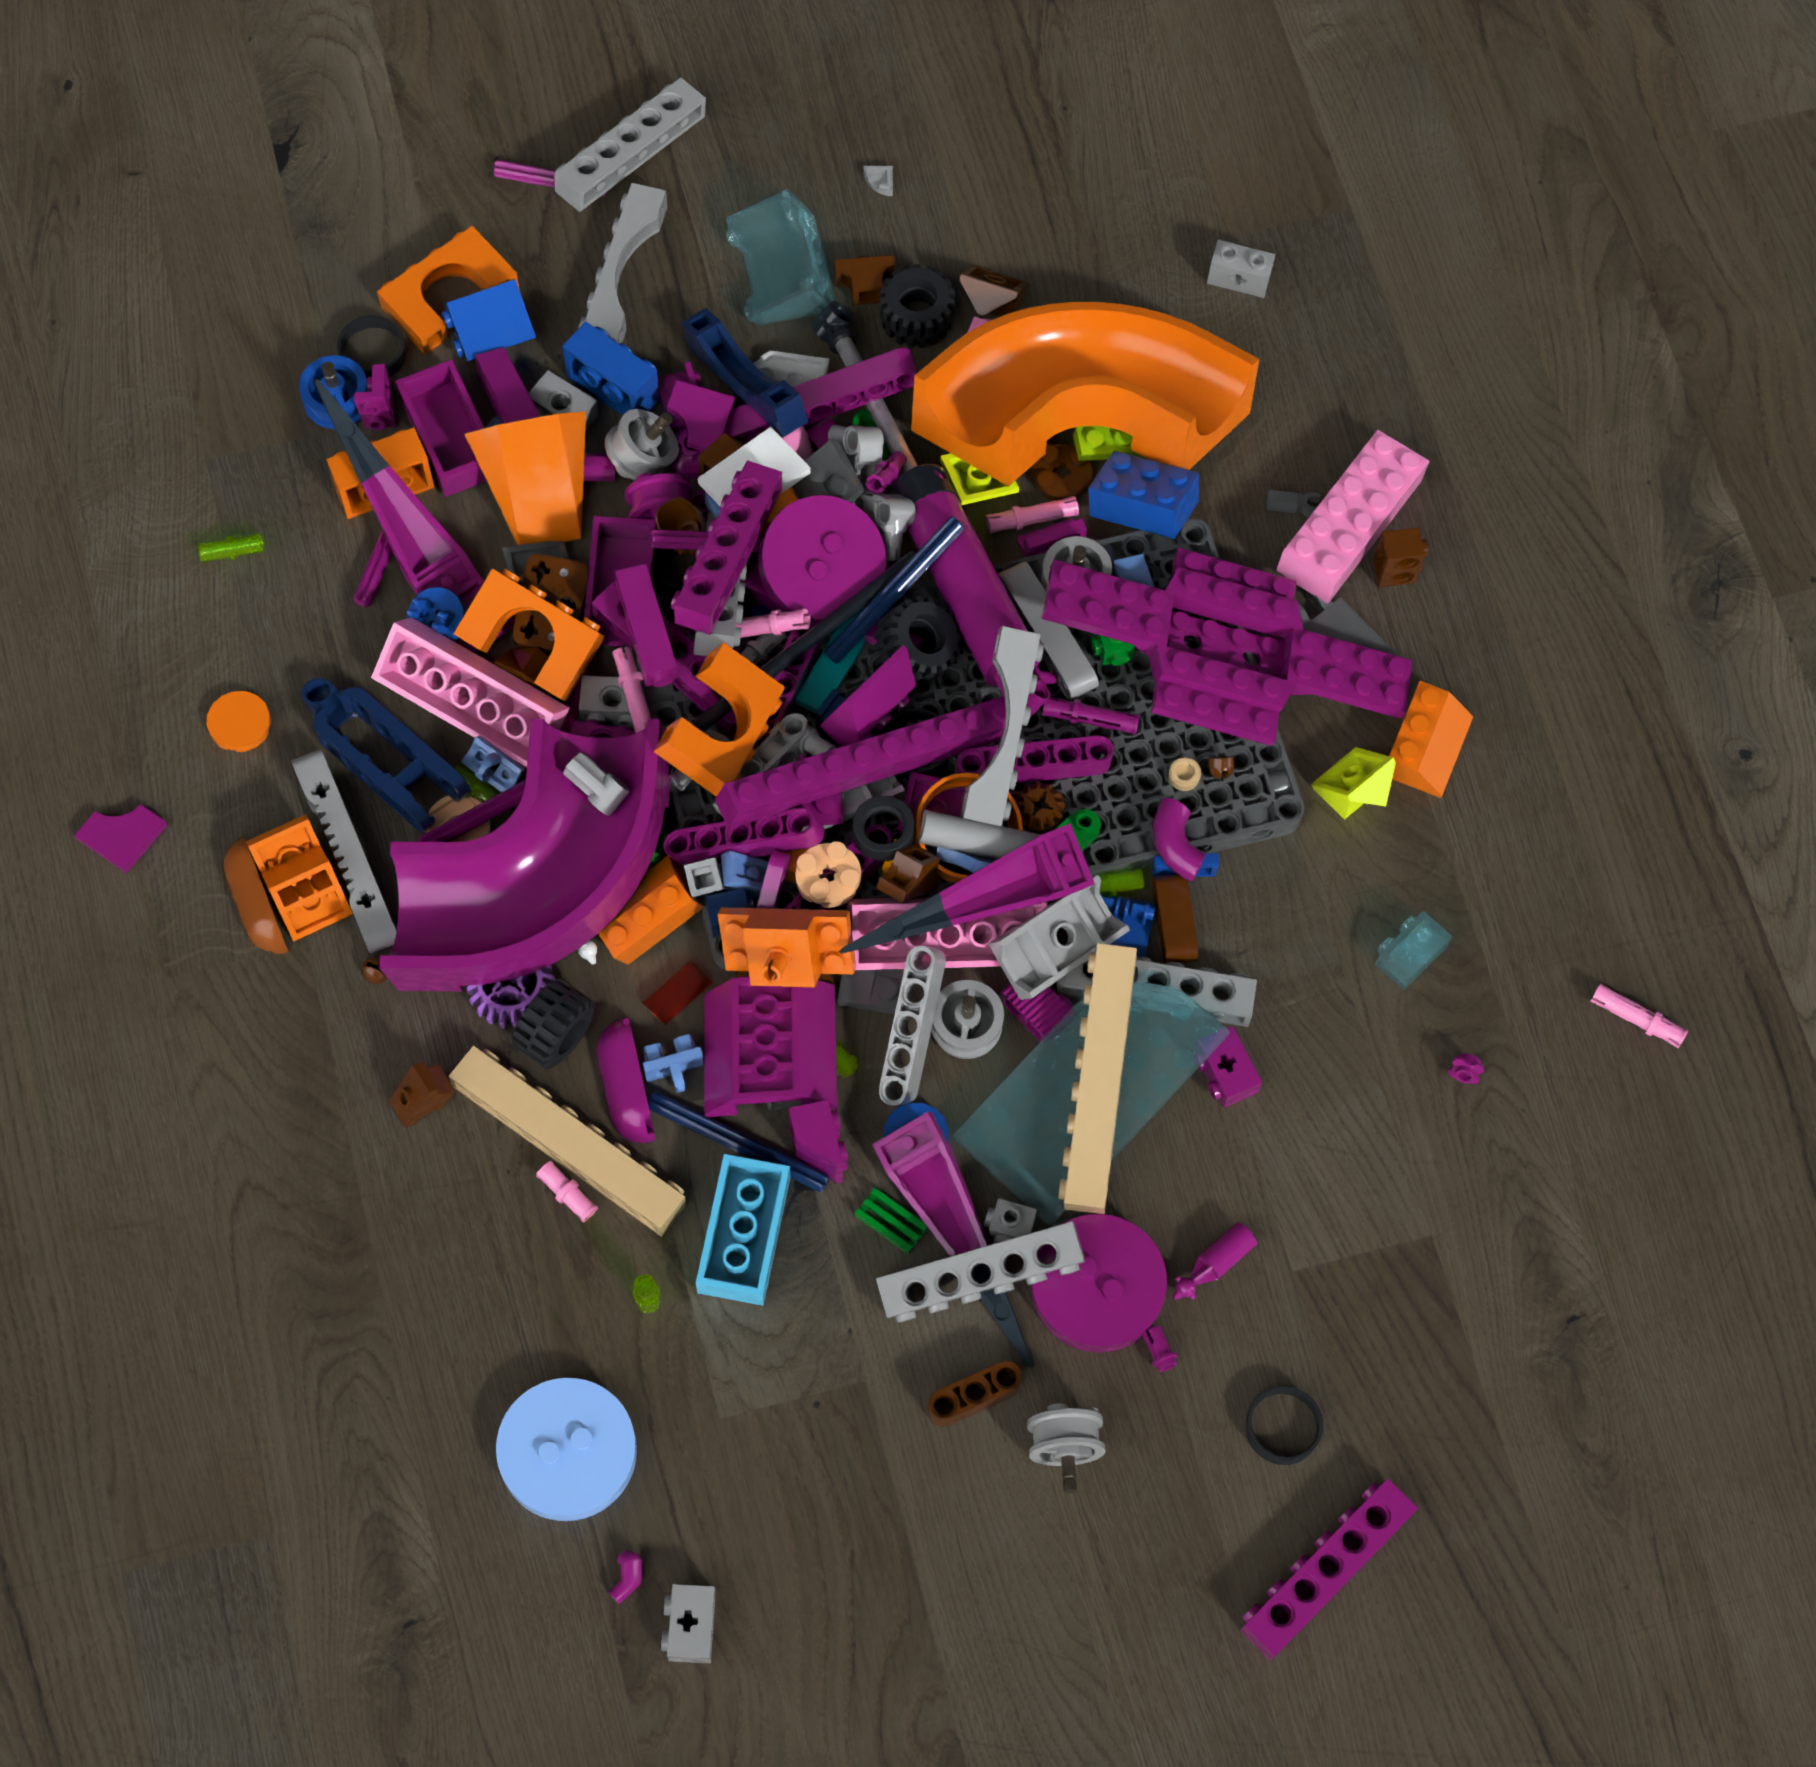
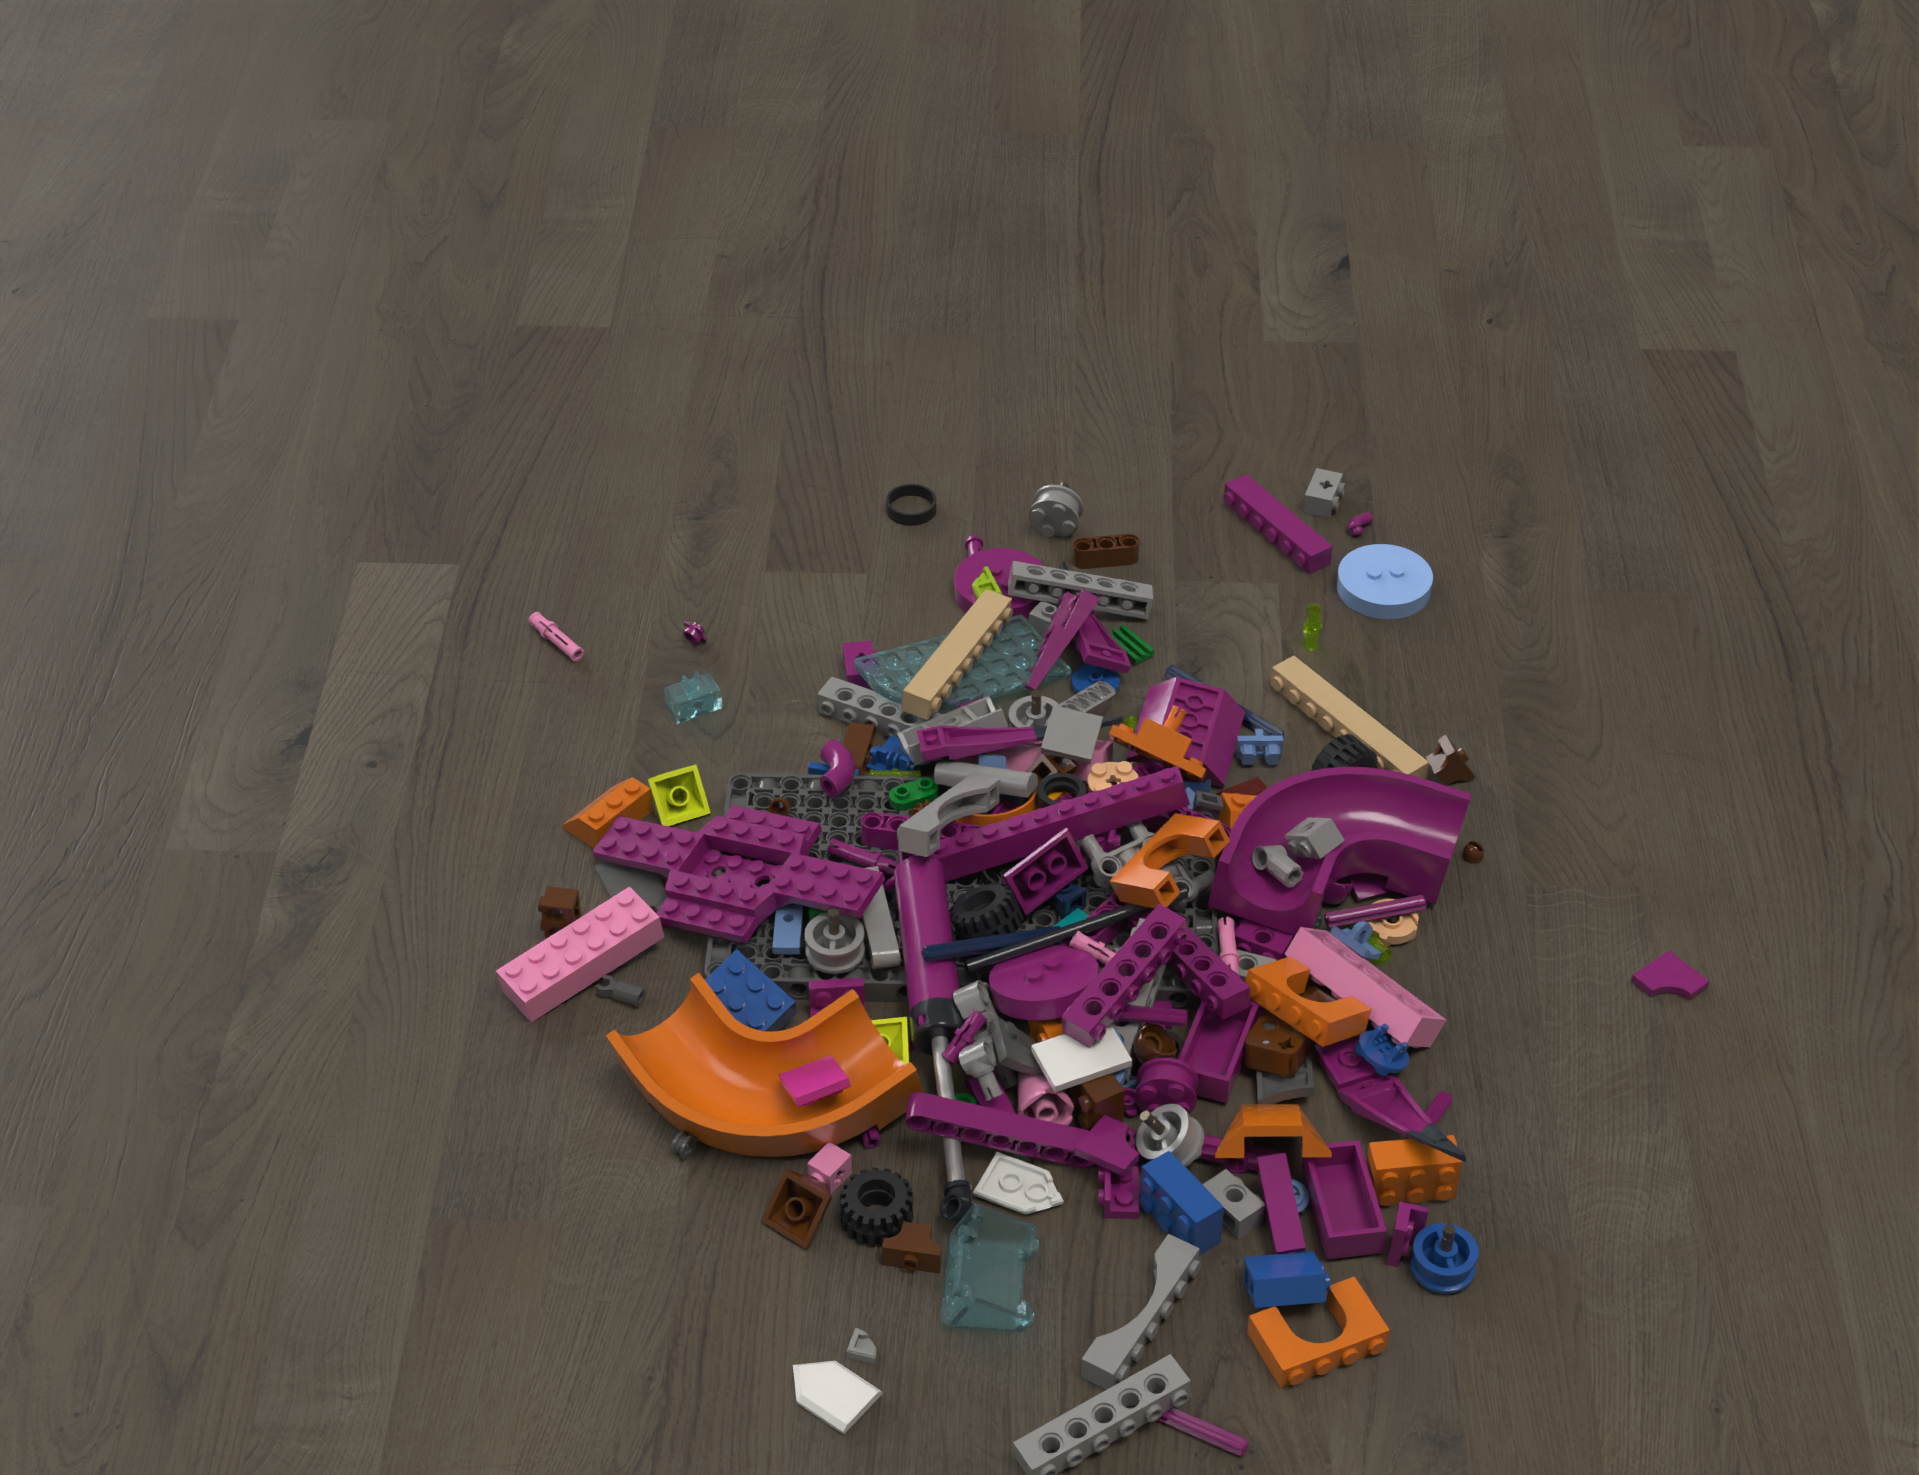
camera: 160 degrees left, 25 degrees down
clear neon green pin [198,533,265,563] -> none
orange tile [206,691,271,752] -> none
dark orange brick [223,836,289,954] -> none
orange bracket [246,814,353,942] -> none
light grey gear [291,749,397,954] -> none
dark blue piece [302,678,471,833] -> none
black tyre [337,315,406,379] -> none
bright pink pin [536,1161,598,1223] -> none
magenta brick [596,1017,656,1143] -> none
magenta brick [615,564,677,687] -> none
dark blue arch [681,308,808,437] -> none
medium azure brick [696,1154,791,1306] -> none
magenta slope [789,1100,848,1184] -> none
tan tile [1168,757,1201,791] -> none
magenta wheel [1172,1222,1257,1300] -> none
light grey brick [1207,240,1276,298] -> none
magenta brick [1240,1479,1419,1661] -> none
none -> dark pink tile [779,1055,851,1107]
none -> white tile [793,1361,882,1435]
none -> lime tile [972,566,1002,599]
none -> magenta wedge [1024,589,1100,690]
none -> light grey tile [1041,705,1103,764]
none -> magenta brick [1223,474,1333,574]
none -> light grey brick [1284,817,1345,859]

